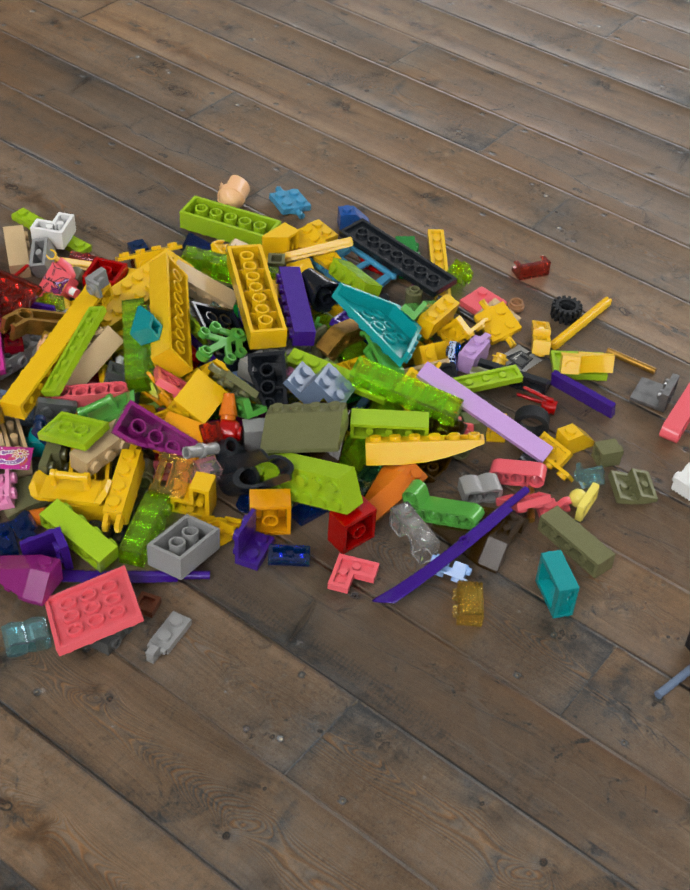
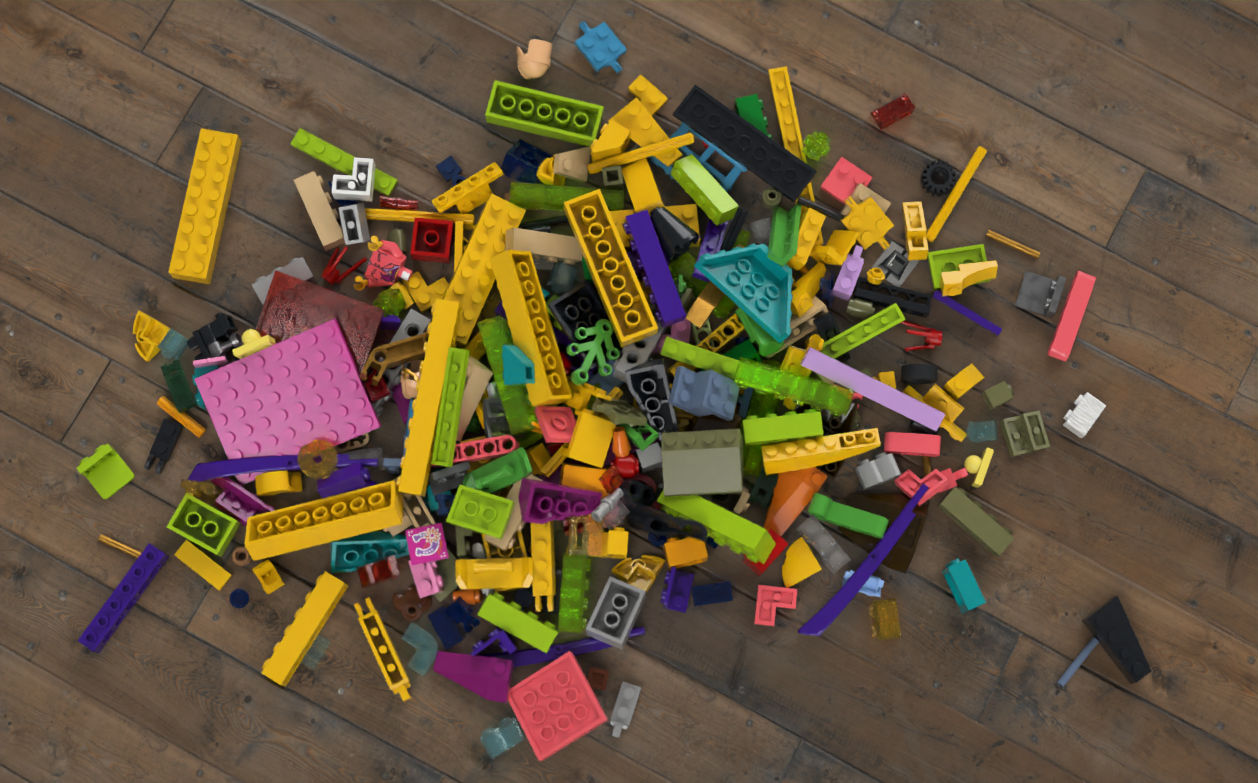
camera: 10 degrees left, 35 degrees up
light grey bracket [85,267,109,299] -> none
blue slope [337,205,369,230] -> none
medium nougat plate [507,298,525,313] -> none
none -> yellow brick [782,537,822,588]

